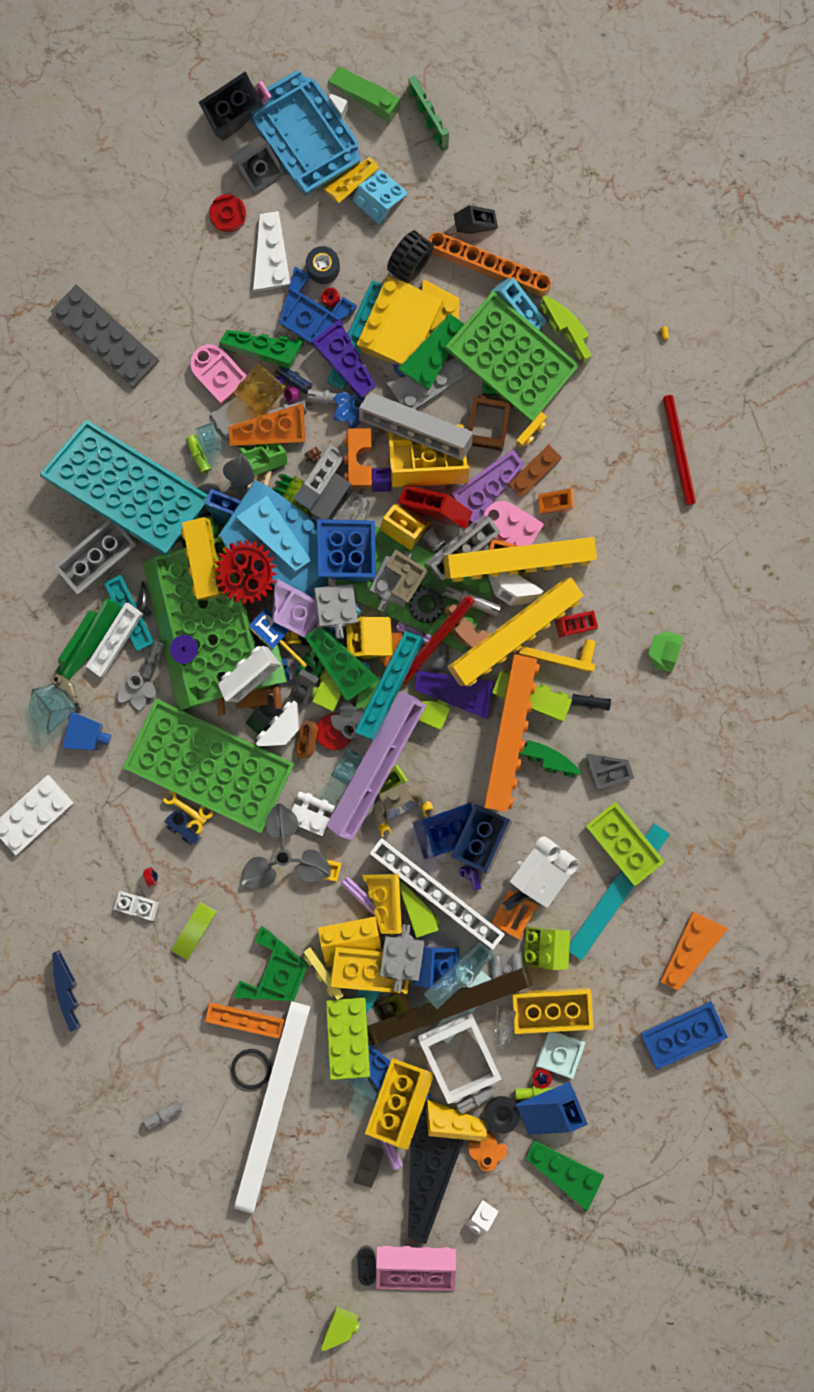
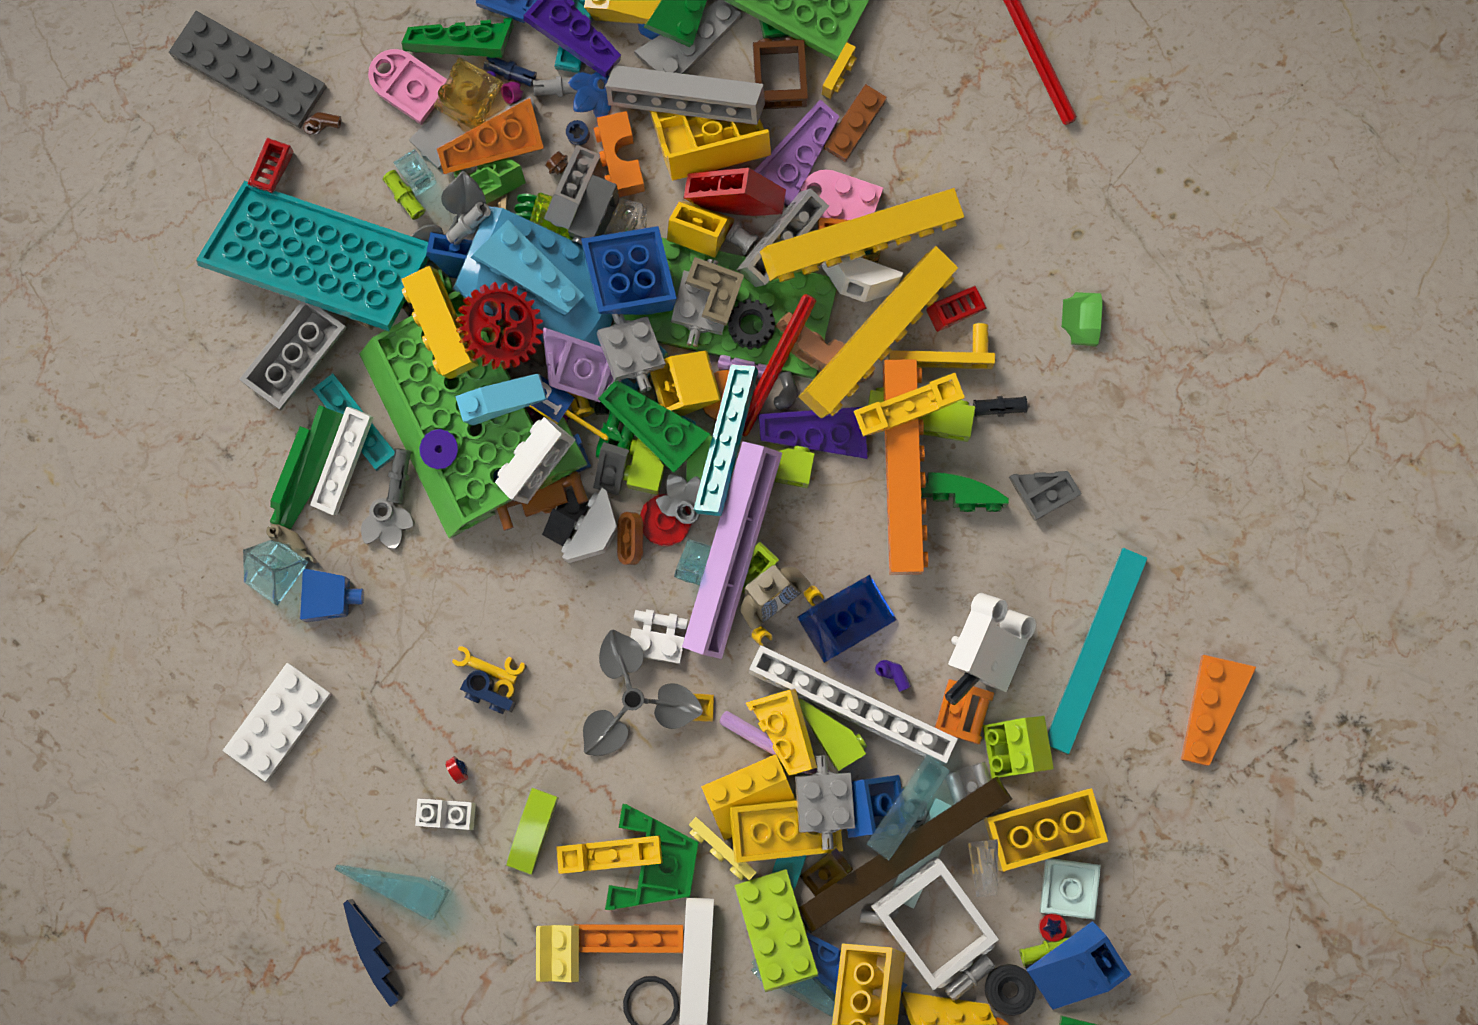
camera: 15 degrees left, 5 degrees down
bright green plate [123,699,295,834] -> none
pearl dark grey bar [137,581,152,617] -> none
dark purple slope [372,468,391,492] -> none
light grey pin [443,584,501,617] -> none
dark blue slope [451,804,512,874] -> none
orange slope [538,488,574,514] -> none
lime plate [586,802,665,886] -> none
blue plate [640,1001,728,1069] -> none
none -> red slope [247,138,294,193]
none -> reddish brown arm [303,112,342,135]
none -> clear light blue slope [334,864,450,920]
none -> light grey pin [446,202,491,245]
none -> medium azure slope [456,374,547,425]
none -> light yellow bracket [536,925,579,982]
none -> yellow slope [556,836,663,874]
none -> dark blue bush [565,120,590,146]
none -> yellow slope [854,373,965,437]

